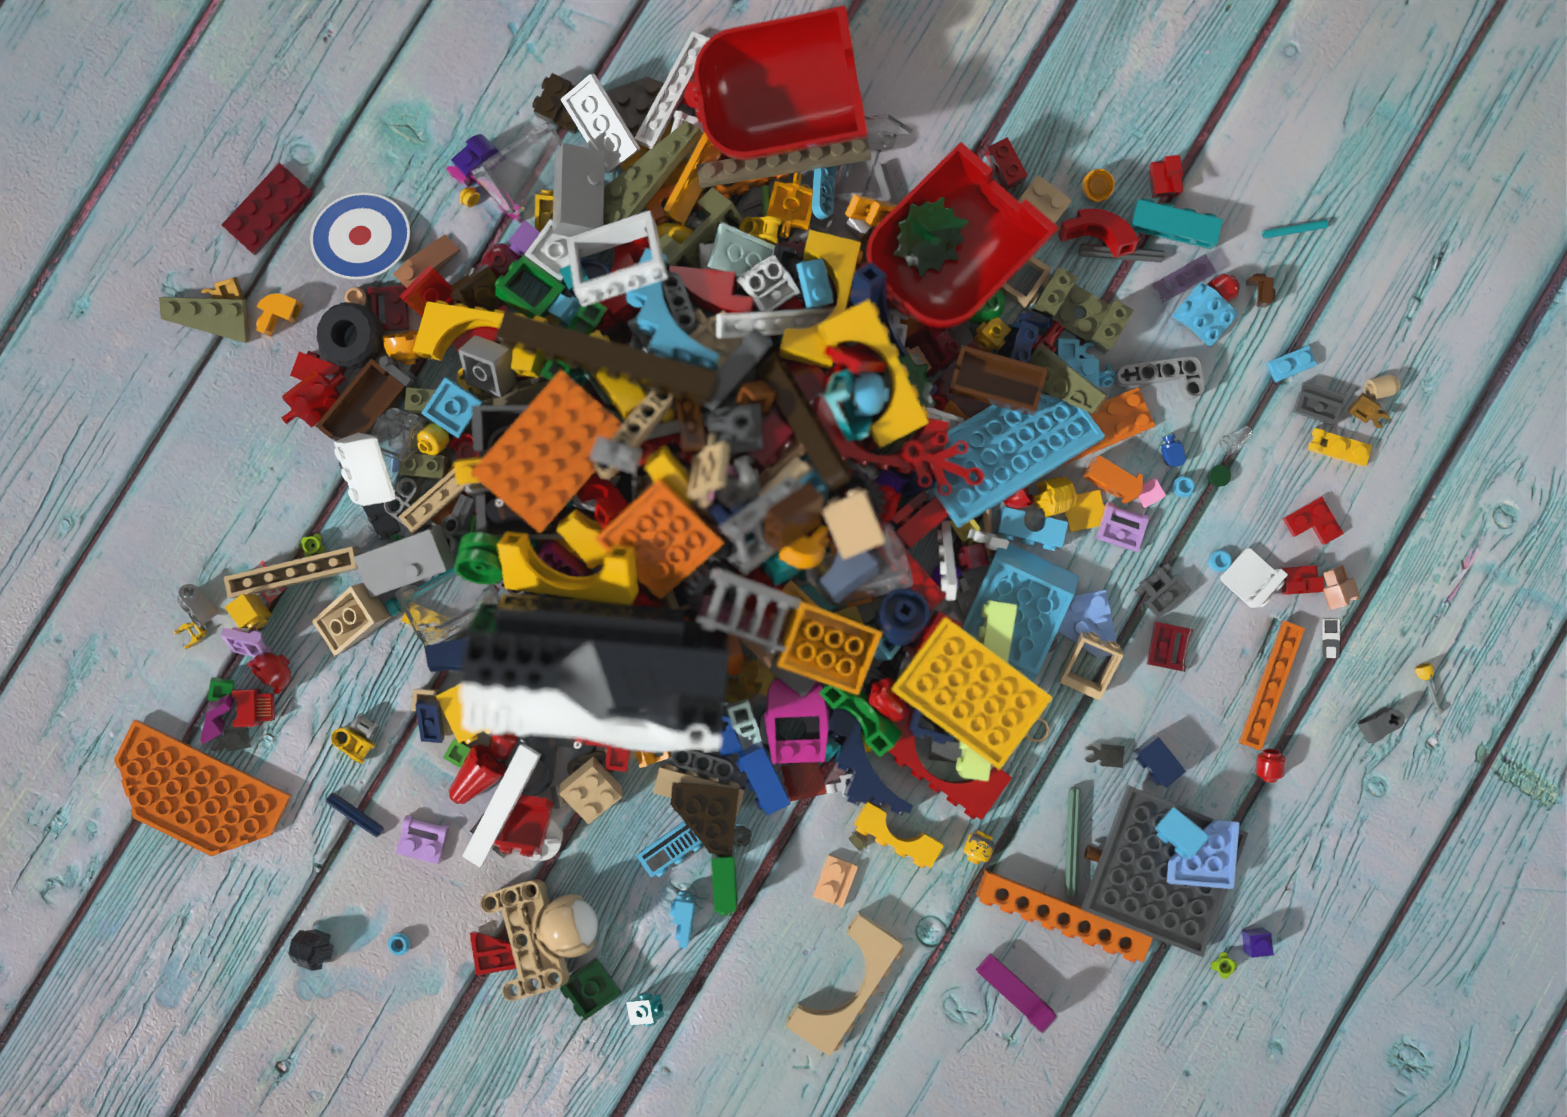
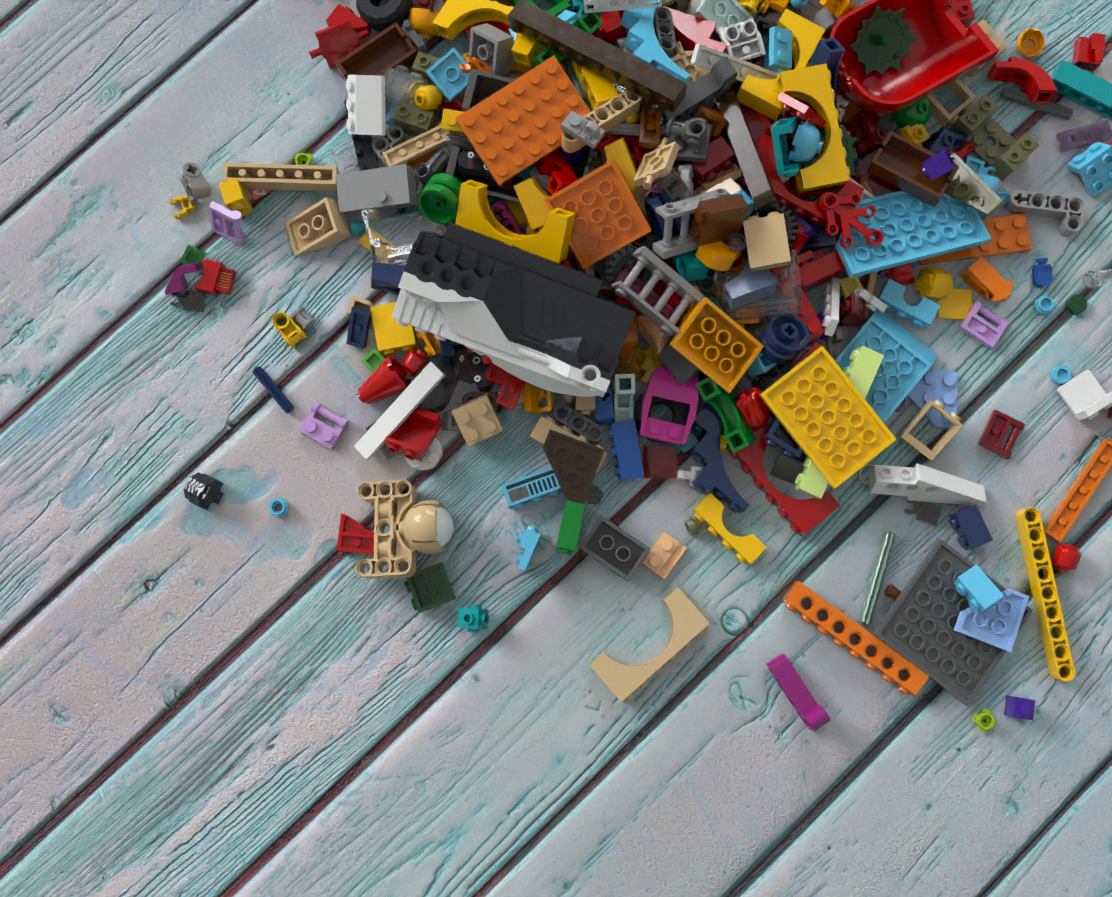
camera: 15 degrees right, 5 degrees down
orange plate [114,720,292,856] -> none
red cylinder [247,652,291,695] -> none
yellow head [963,830,995,865] -> none
dark grey plate [1134,563,1192,619] -> none
bright pink slope [1139,478,1166,508] -> none
none -> orange plate [459,56,492,74]
none -> dark grey brick [579,515,651,582]
none -> plate [726,233,746,251]
none -> white brick [869,464,986,506]
none -> dark purple brick [922,149,955,180]
none -> yellow beam [1016,507,1075,681]

